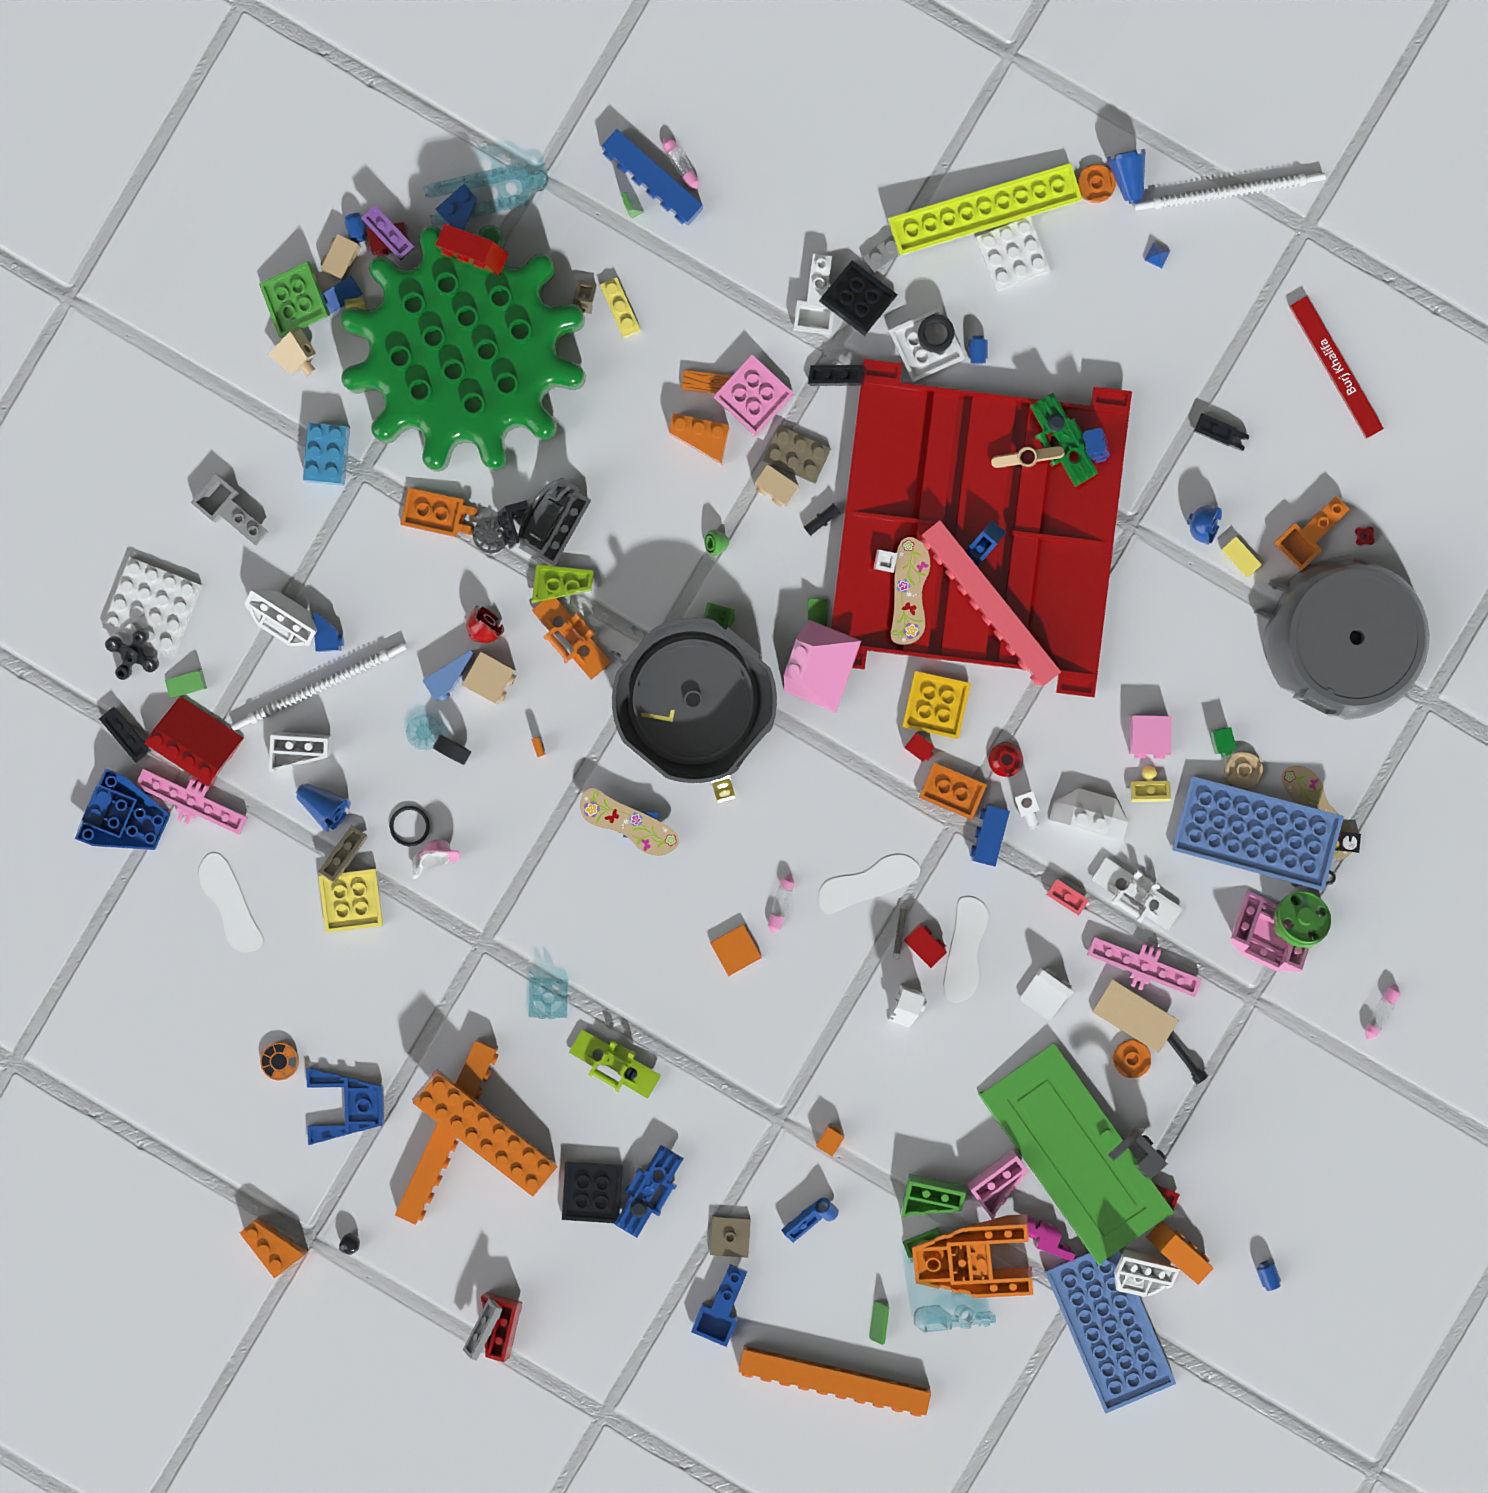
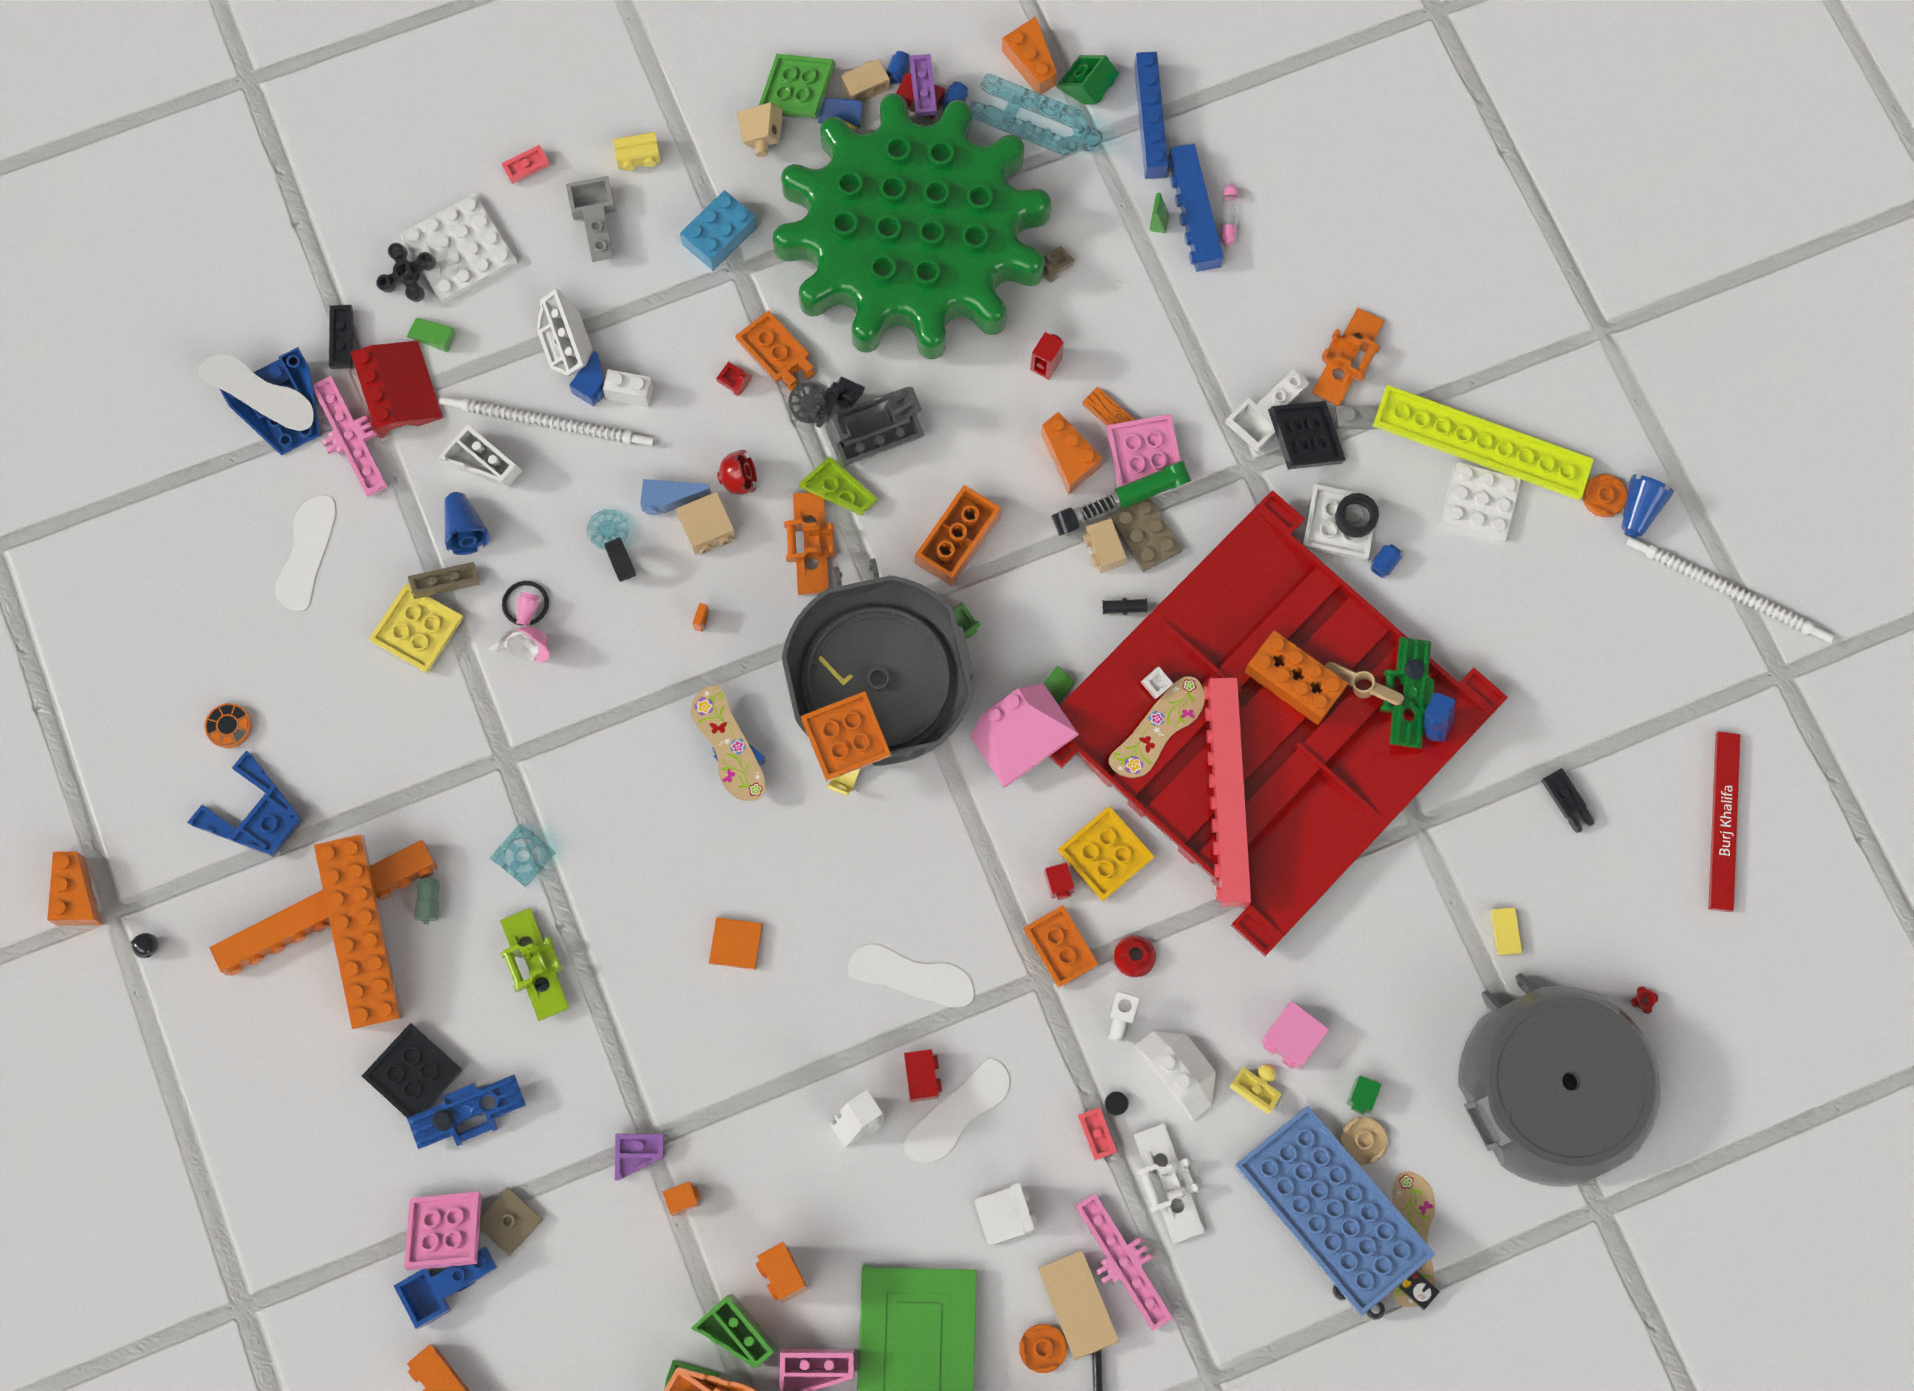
camera: 35 degrees right, 15 degrees down
blue wing [435,184,478,231] -> none
red wedge [435,224,509,275] -> none
light grey plate [463,1299,503,1361] -> none
red wedge [481,1292,523,1362] -> none
light yellow plate [600,277,641,338] -> none
bright green cone [704,530,729,556] -> none
piece [768,874,794,933] -> none
blue plate [781,1197,839,1243] -> none
black plate [808,365,866,386] -> none
olive piece [893,903,908,959] -> none
blue slope [965,520,1007,567] -> none
blue brick [970,805,1010,867] -> none
blue slope [1144,243,1170,269] -> none
blue cylinder [1187,505,1222,545] -> none
bright pink slope [1230,890,1313,972] -> none
orange plate [1273,496,1350,571] -> none
bright green piece [1274,891,1331,949] -> none
none -> white sticker [198,354,313,431]
none -> bright pink plate [404,1191,482,1270]
none -> sand green piece [415,879,440,924]
none -> coral plate [501,145,550,184]
none -> bright pink cone [516,592,540,627]
none -> white brick [603,369,653,407]
none -> light yellow brick [613,132,661,171]
none -> medium lavender wing [615,1133,664,1181]
none -> red tile [716,361,752,396]
none -> orange brick [755,1242,809,1303]
none -> orange plate [800,691,891,782]
none -> orange brick [915,485,1001,587]
none -> blue brick [940,81,968,111]
none -> orange wedge [1002,16,1057,96]
none -> red brick [1030,332,1064,380]
none -> piece [1051,460,1192,536]
none -> green slope [1056,55,1120,105]
none -> black plate [1105,1091,1128,1116]
none -> blue brick [1134,51,1168,179]
none -> orange brick [1244,631,1348,725]
none -> orange piece [1312,308,1384,406]

